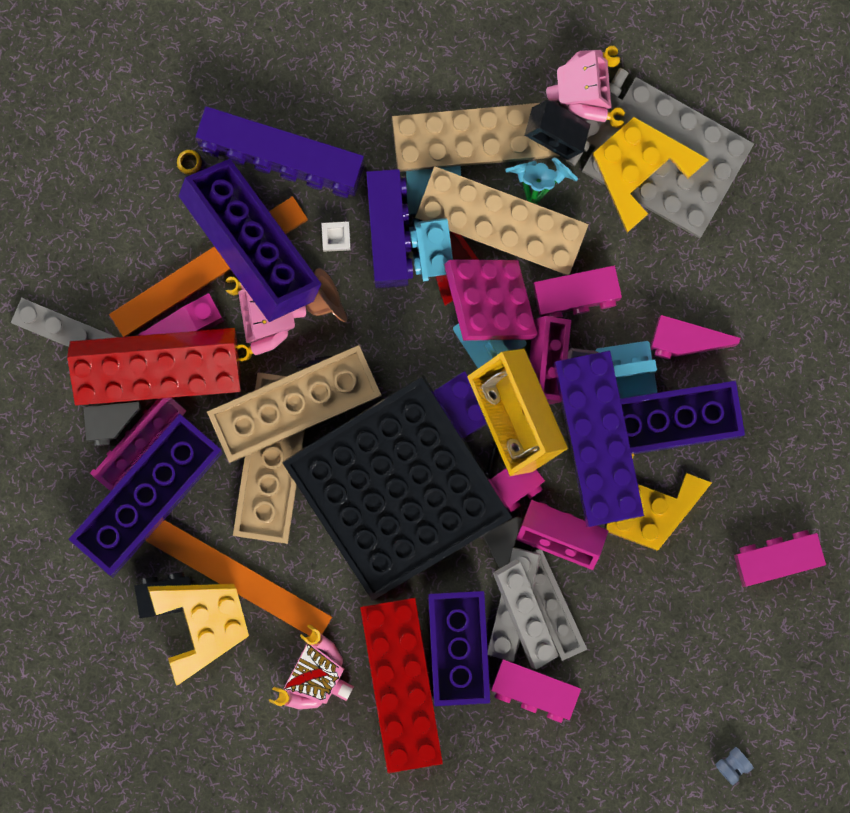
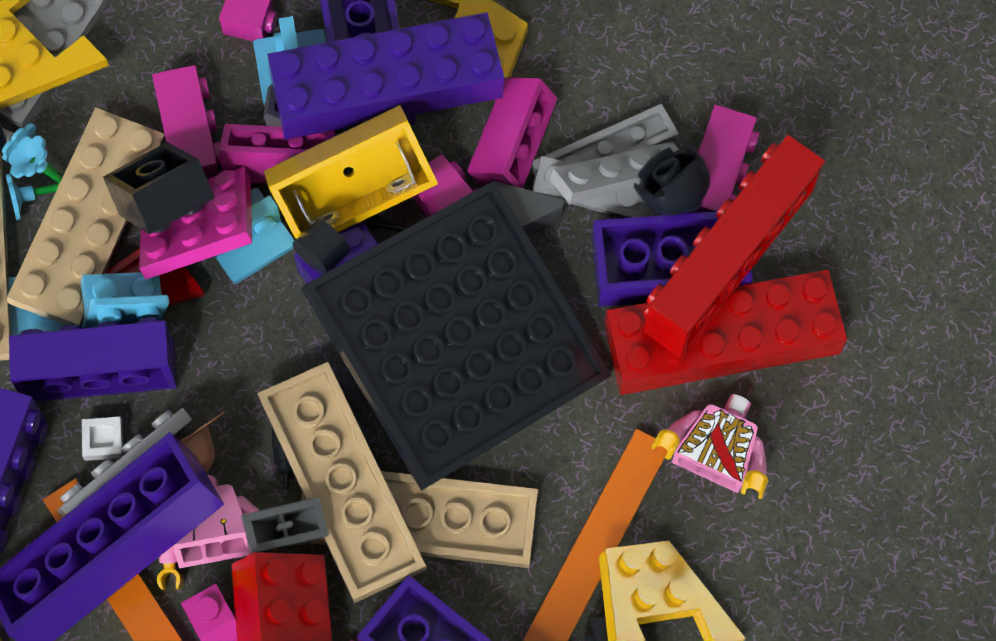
camera: 90 degrees left, 15 degrees down
none -> light grey plate [57,408,193,518]
none -> black brick [103,142,215,234]
none -> dark grey slope [241,497,328,554]
none -> black piece [292,218,351,275]
none -> black cylinder [634,142,711,216]
none -> red brick [643,135,825,359]

